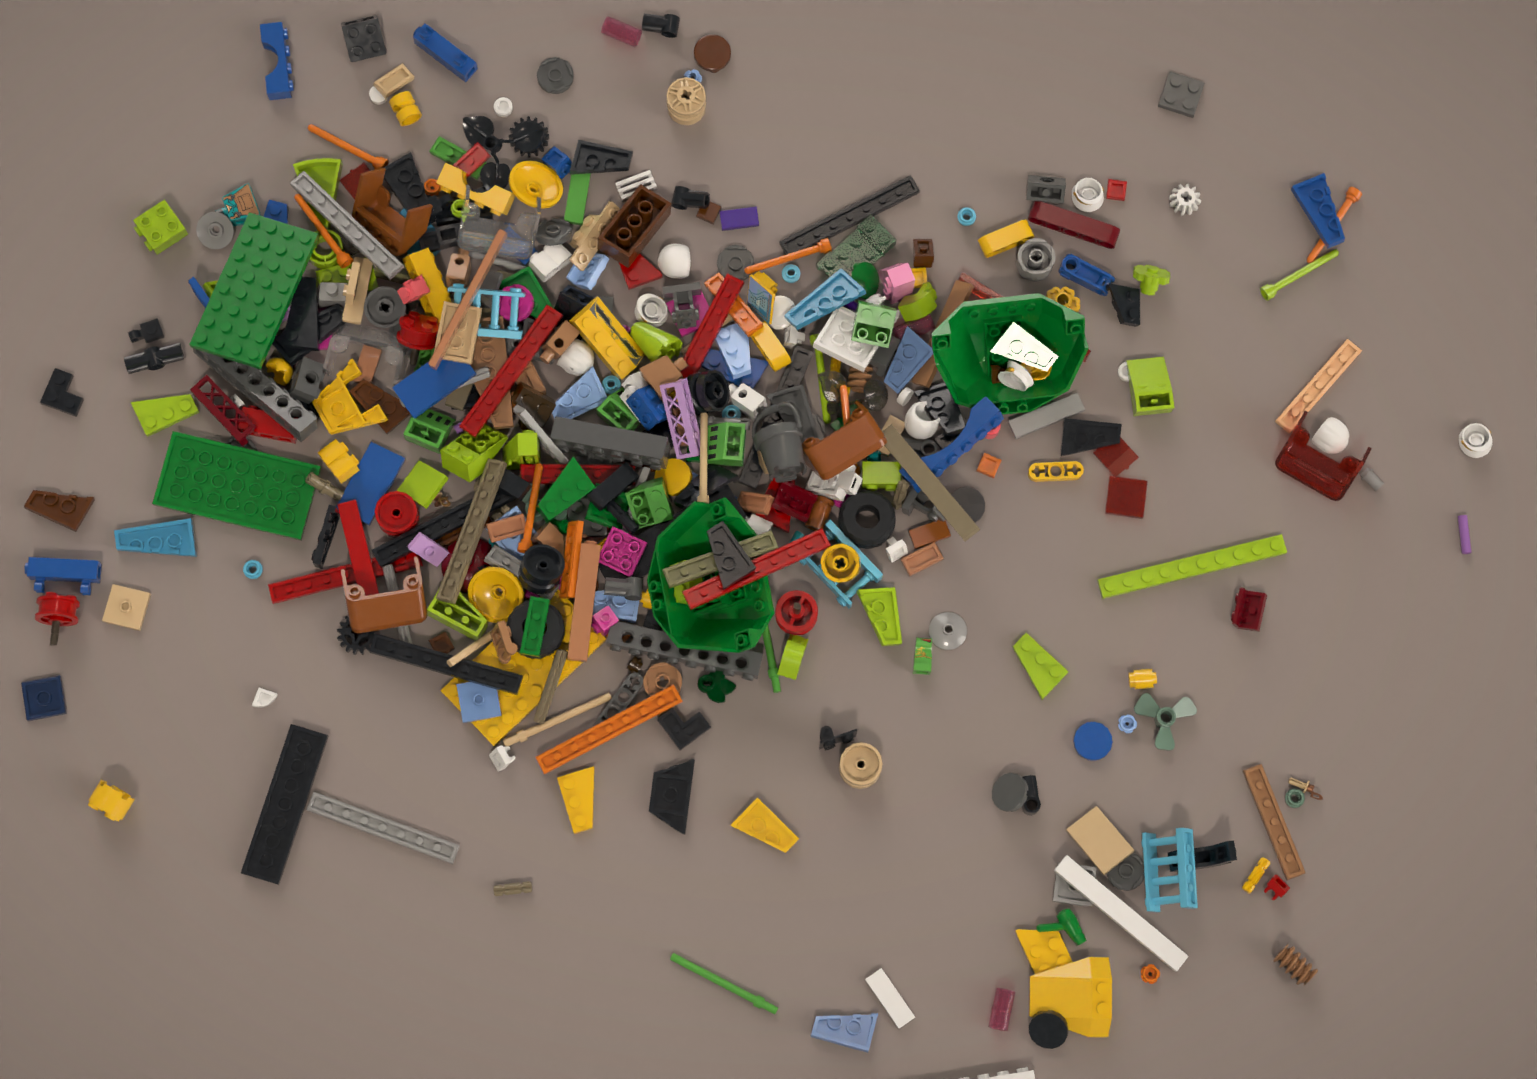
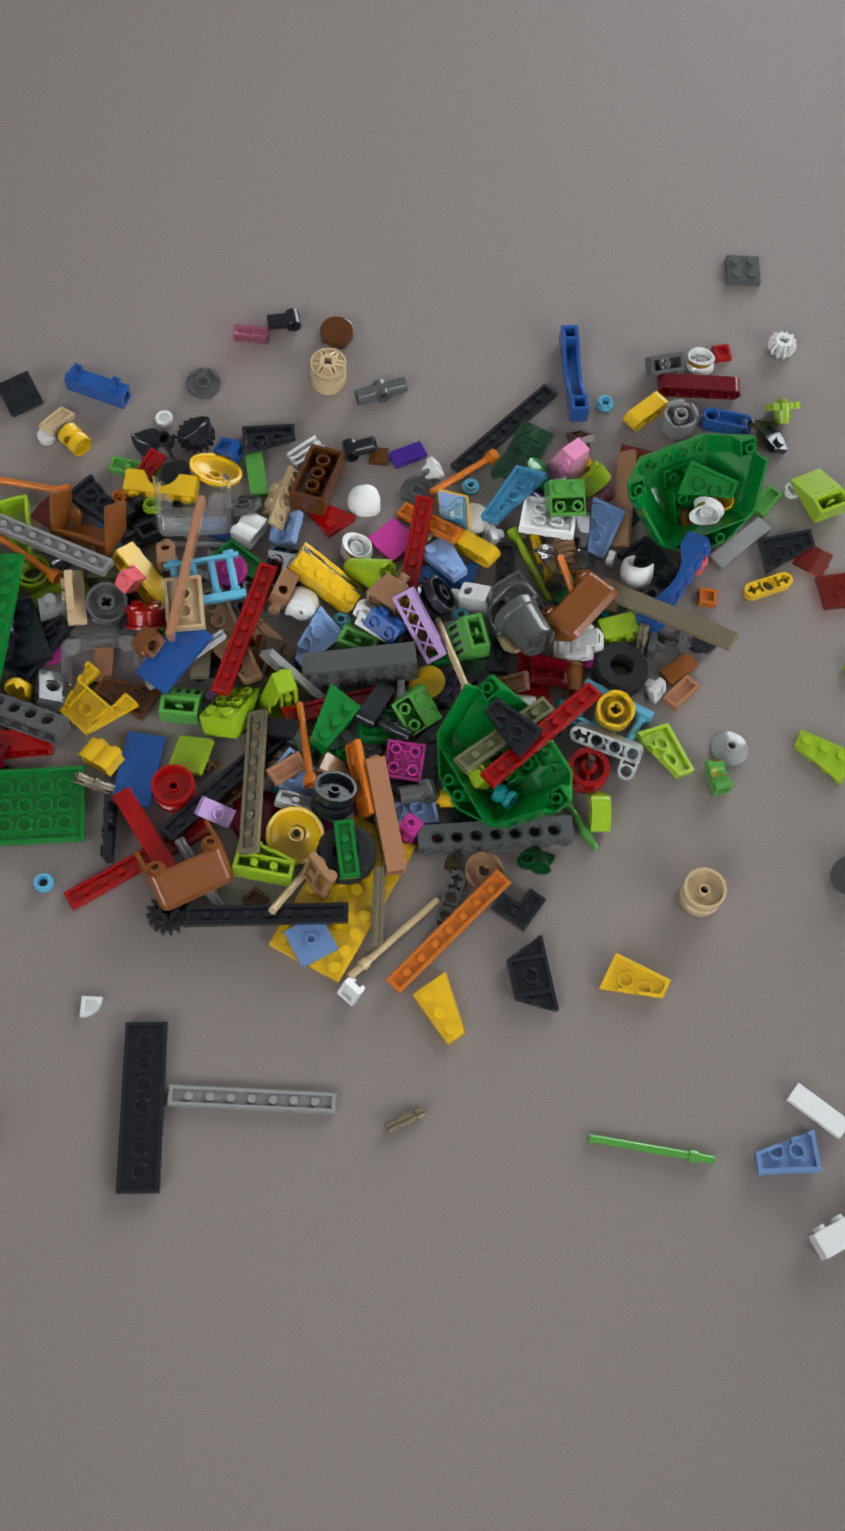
camera: 20 degrees left, 10 degrees down
dark grey tile [662,282,701,329] -> none
black hinge [819,726,858,751] -> none
none -> dark orange brick [131,626,166,659]
none -> dark grey piece [354,377,408,405]
none -> white tile [422,456,445,480]
none -> teal wheel [491,784,519,810]
none -> blue arch [559,325,590,422]
none -> light grey beam [570,722,644,780]
none -> bright green tile [754,484,783,519]

